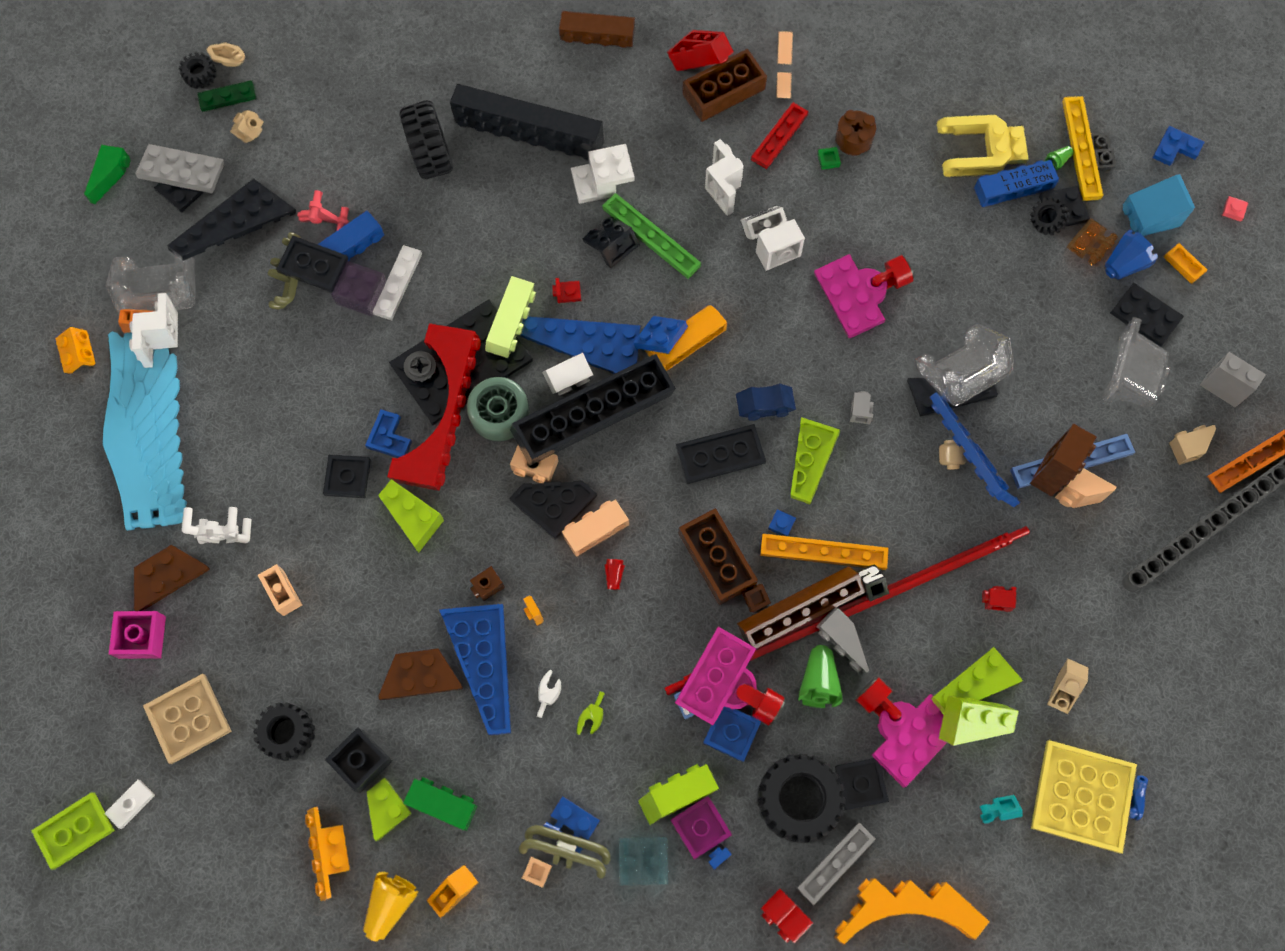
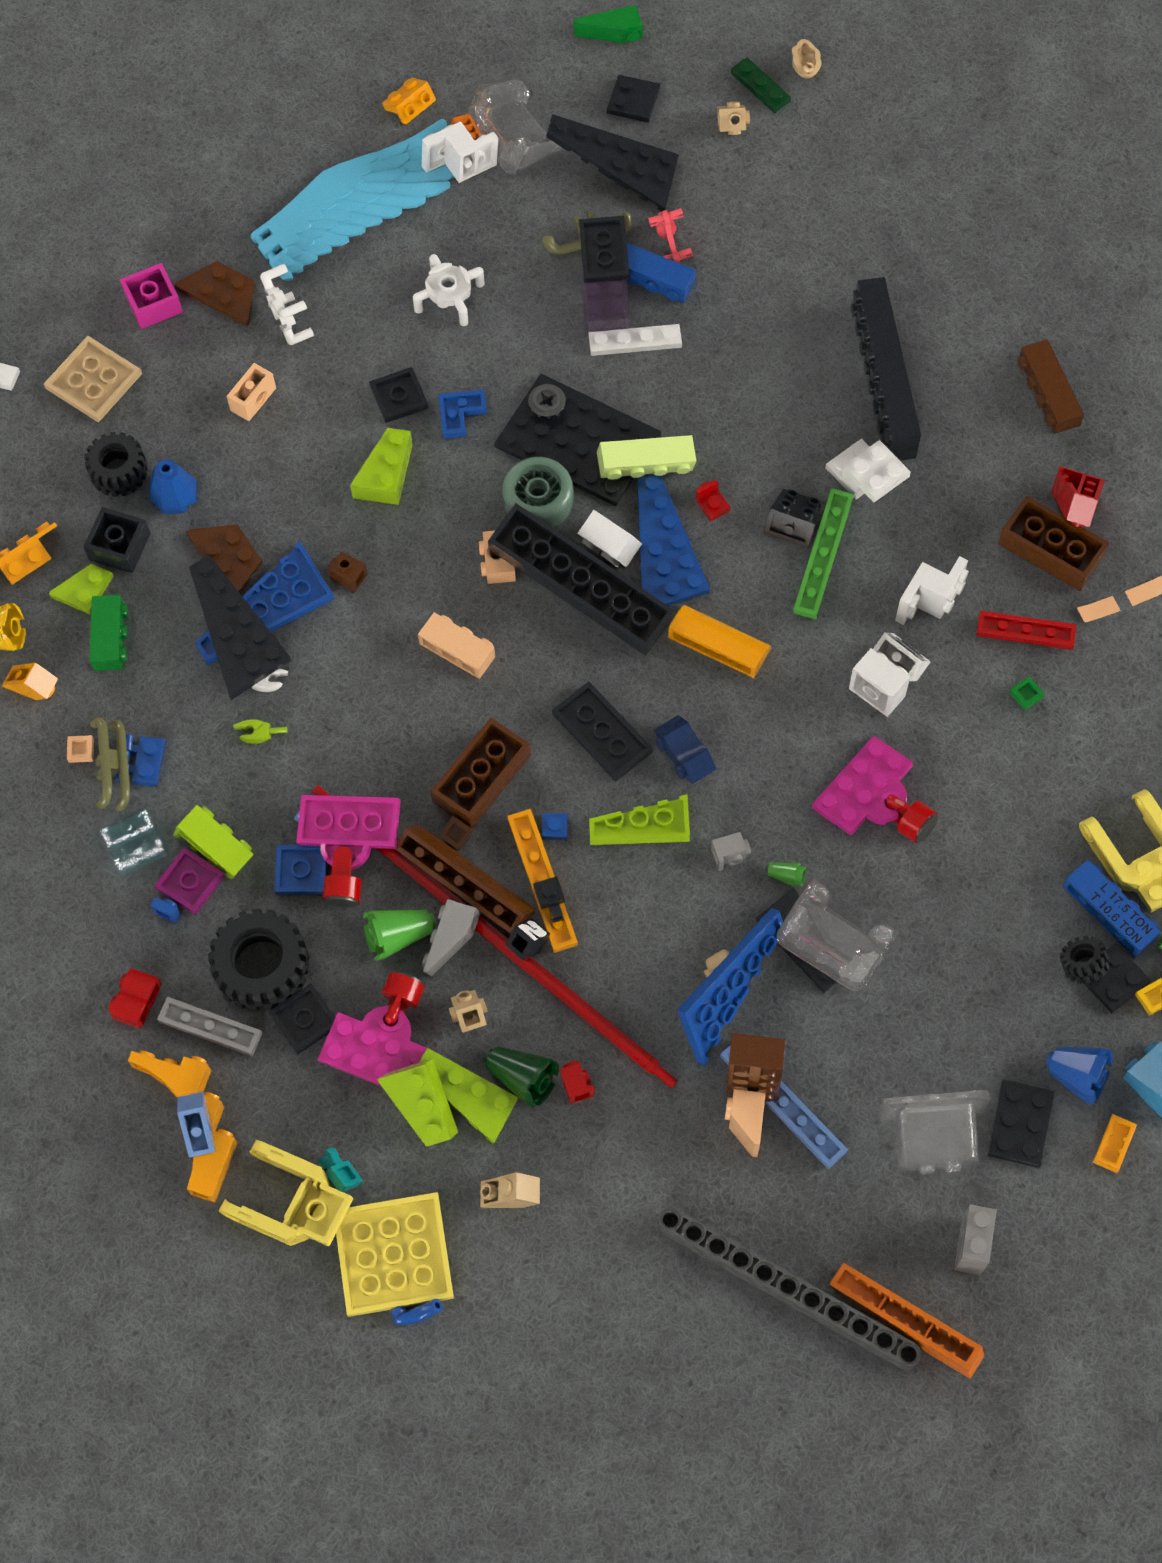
camera: 65 degrees right, 5 degrees down
light grey plate [136,144,224,193] -> none
black tyre [179,52,217,89] -> none
red arch [387,323,481,491] -> none
black tyre [399,100,453,180] -> none
black plate [509,480,597,540] -> none
light orange plate [523,595,544,626] -> none
red cone [604,559,625,590] -> none
blue plate [633,316,688,354] -> none
reddish brown brick [835,110,876,156] -> none
clear orange plate [1067,218,1118,265] -> none
tan slope [1169,425,1216,465] -> none
none -> blue cone [149,460,197,514]
none -> medium blue slope [177,1092,215,1158]
none -> black wing [189,554,291,700]
none -> light yellow plate [219,1140,353,1247]
none -> white plate [413,254,485,326]
none -> tan brick [449,990,488,1033]
none -> dark green cone [485,1046,559,1108]
none -> black plate [533,876,565,923]
none -> bright green cone [768,862,806,887]

